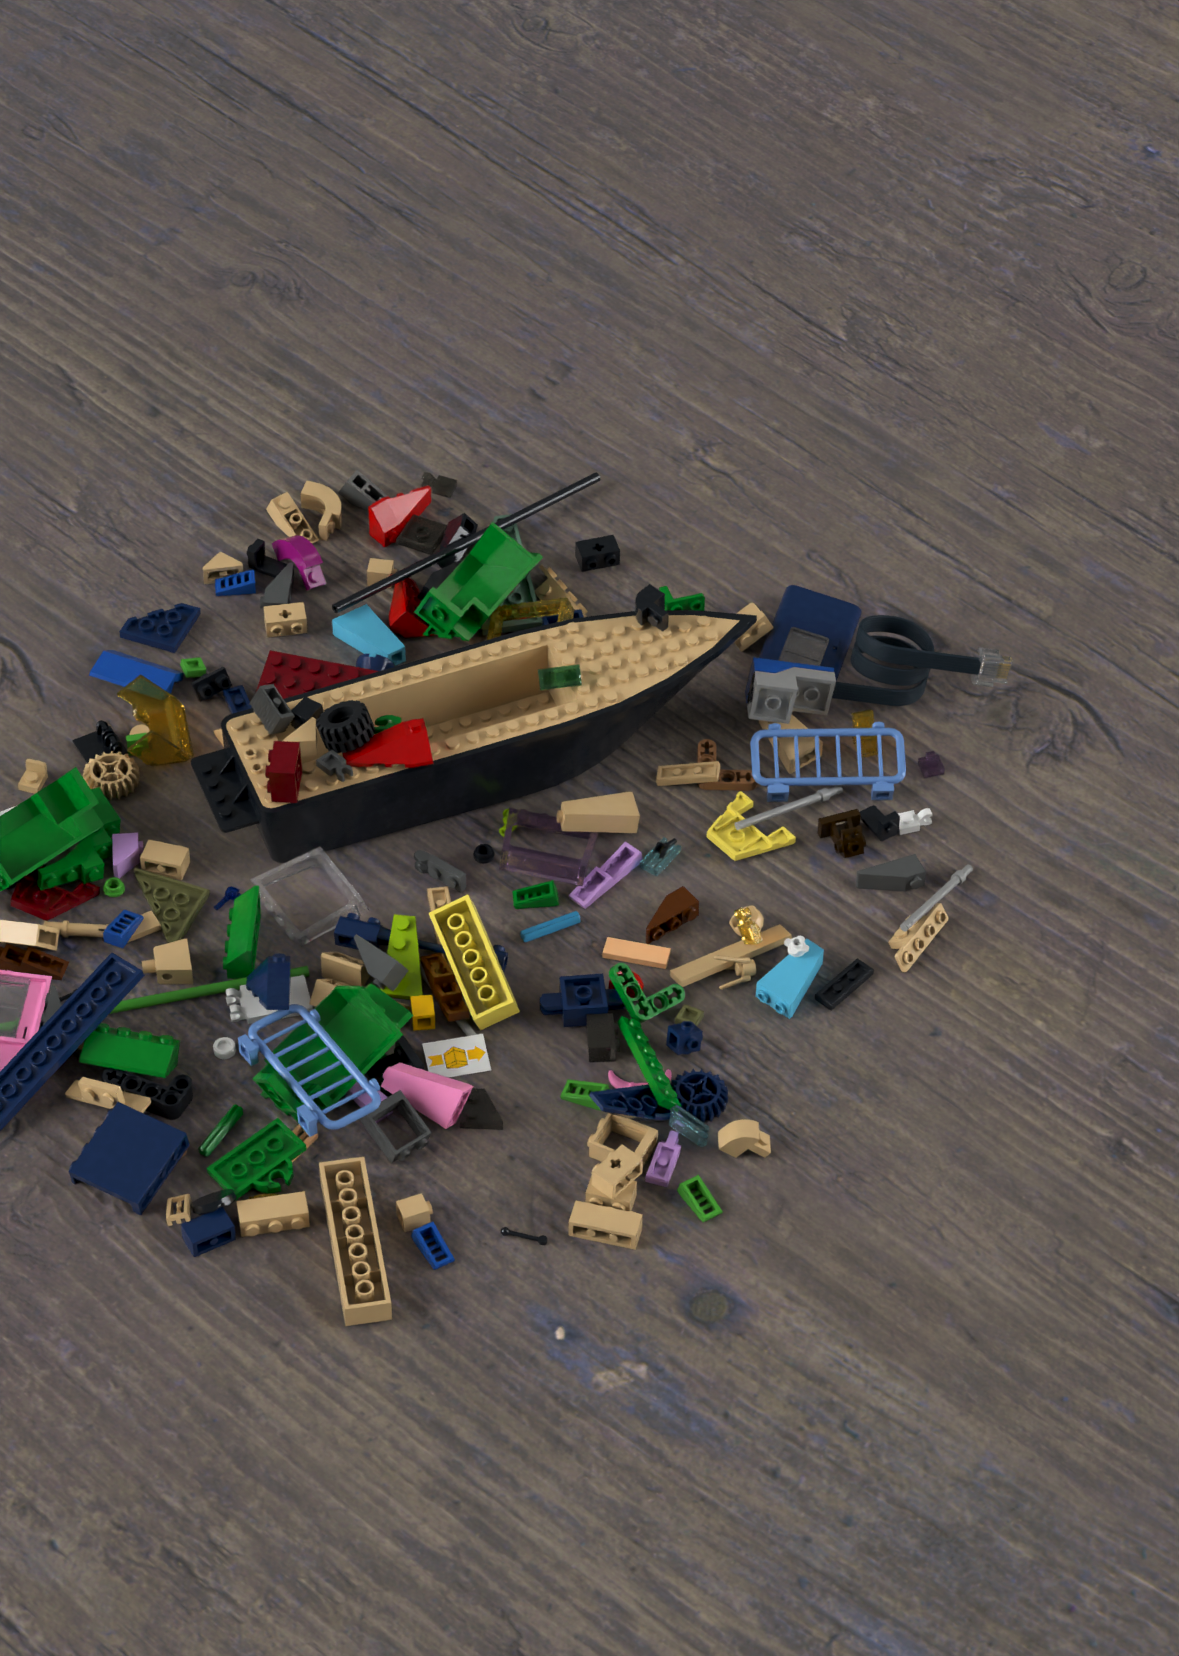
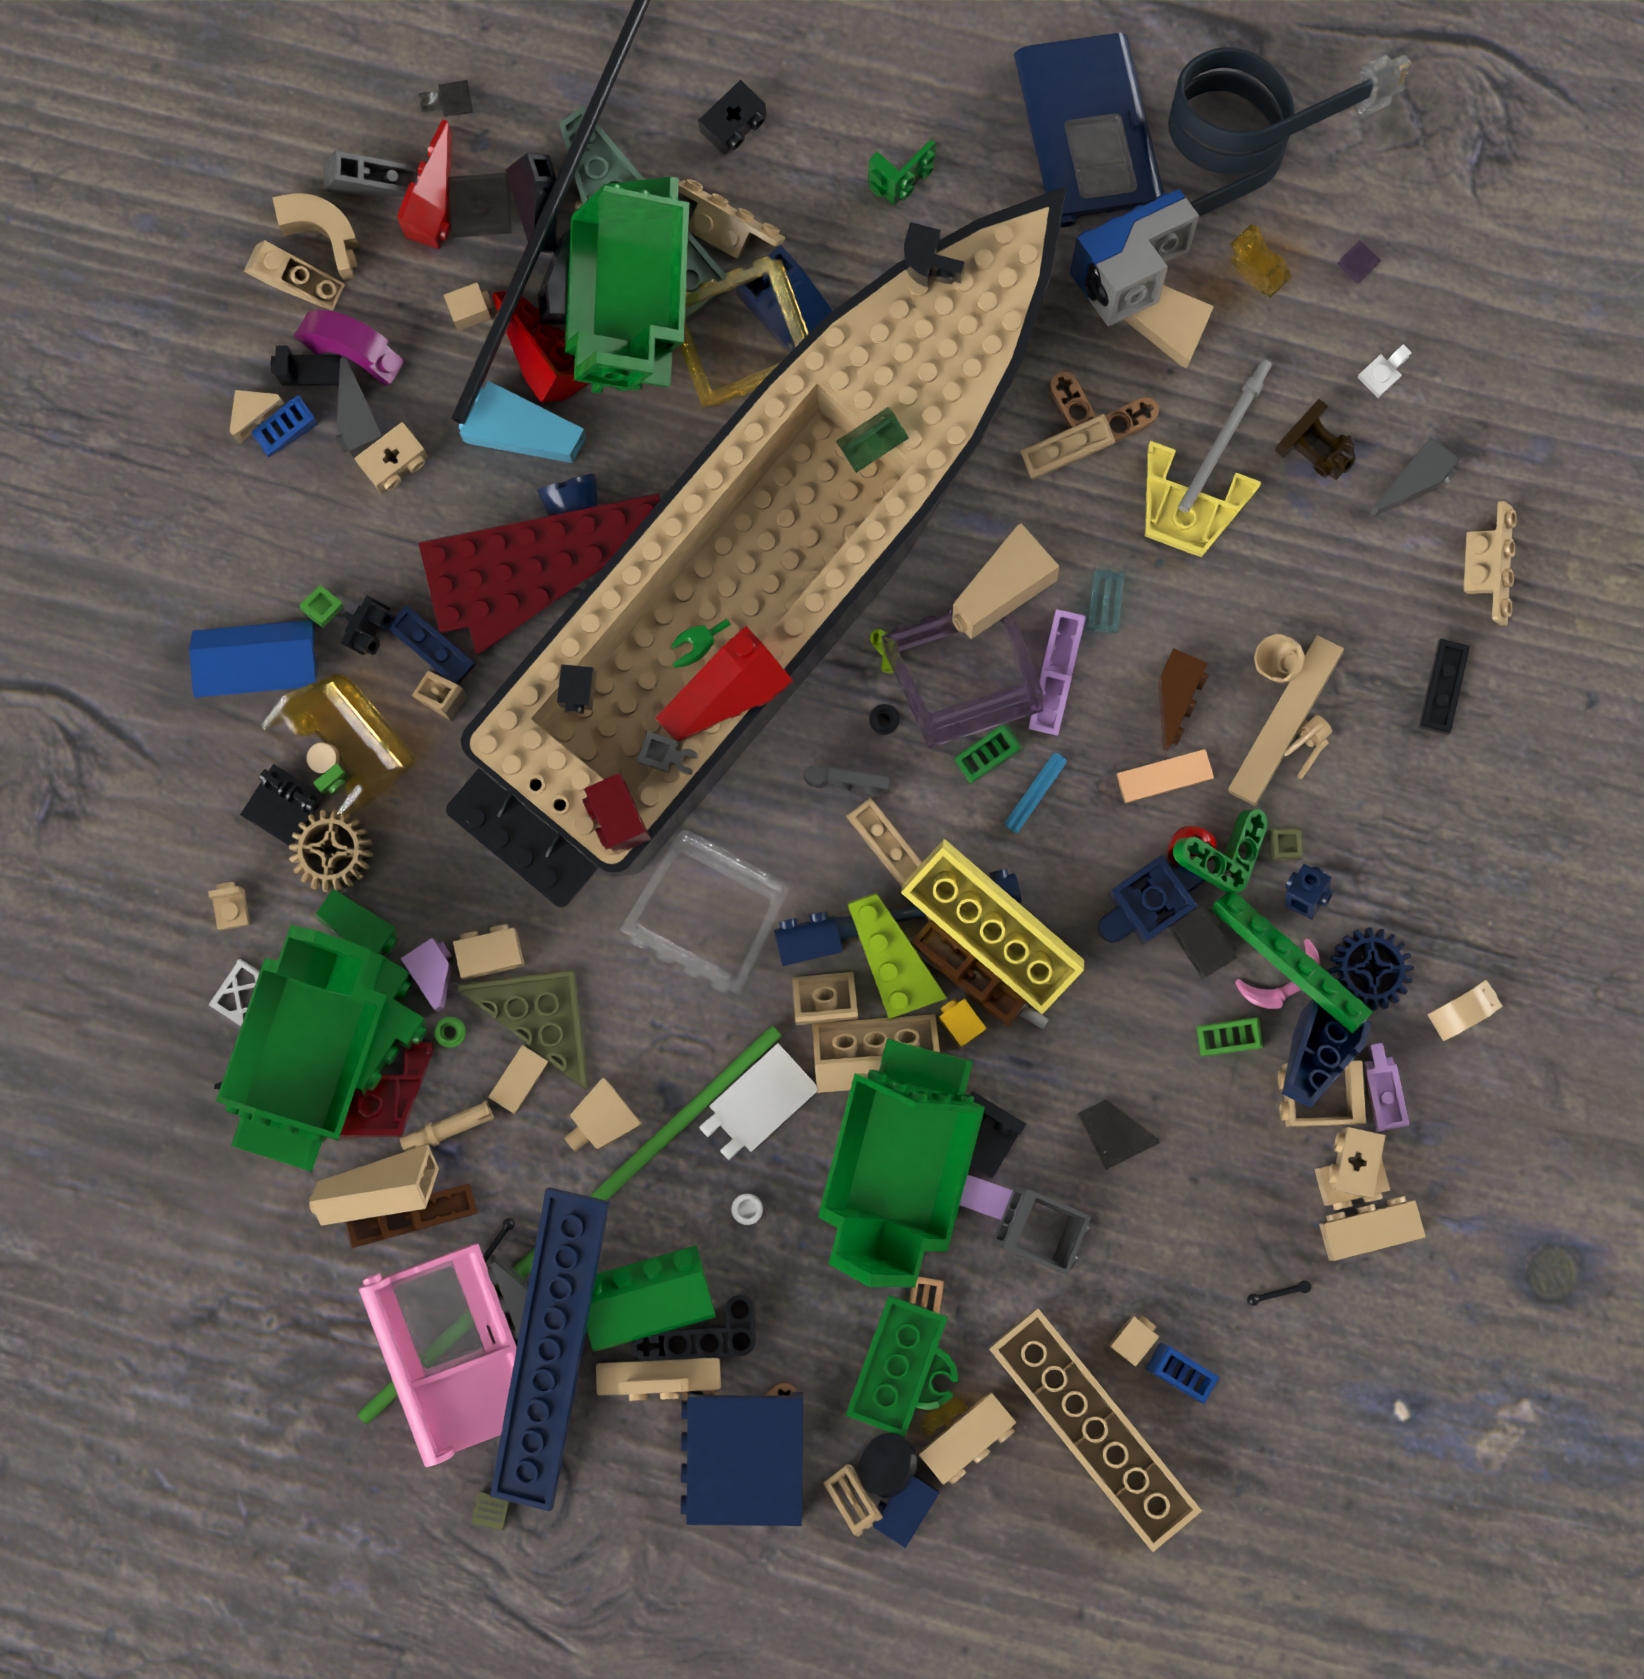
camera: 25 degrees left, 35 degrees up
blue slope [103,910,144,948] -> none
dark blue plate [119,603,201,653] -> none
green axle [198,1104,243,1157] -> none
clear blue hand [214,886,241,911] -> none
green slope [223,886,261,979] -> none
medium blue bar [238,1004,381,1137] -> none
dark blue wedge [246,953,291,1010] -> none
dark grey brick [249,684,295,734] -> none
tan slope [283,717,317,756] -> none
black tyre [316,700,375,753] -> none
dark grey slope [354,934,409,991] -> none
bright pink slope [381,1063,473,1129] -> none
white sticker [422,1034,491,1078] -> none
black hand [652,838,677,859] -> none
clear light blue tile [669,1105,709,1148] -> none
bright green slope [677,1175,723,1222] -> none
tan bracket [734,603,774,652] -> none
clear yellow plate [734,907,763,945] -> none
medium blue bar [750,722,906,802] -> none
medium azure slope [756,939,824,1019] -> none
white plate [784,936,809,957] -> none
black bracket [860,805,900,842] -> none
light grey bar [900,864,973,931] -> none

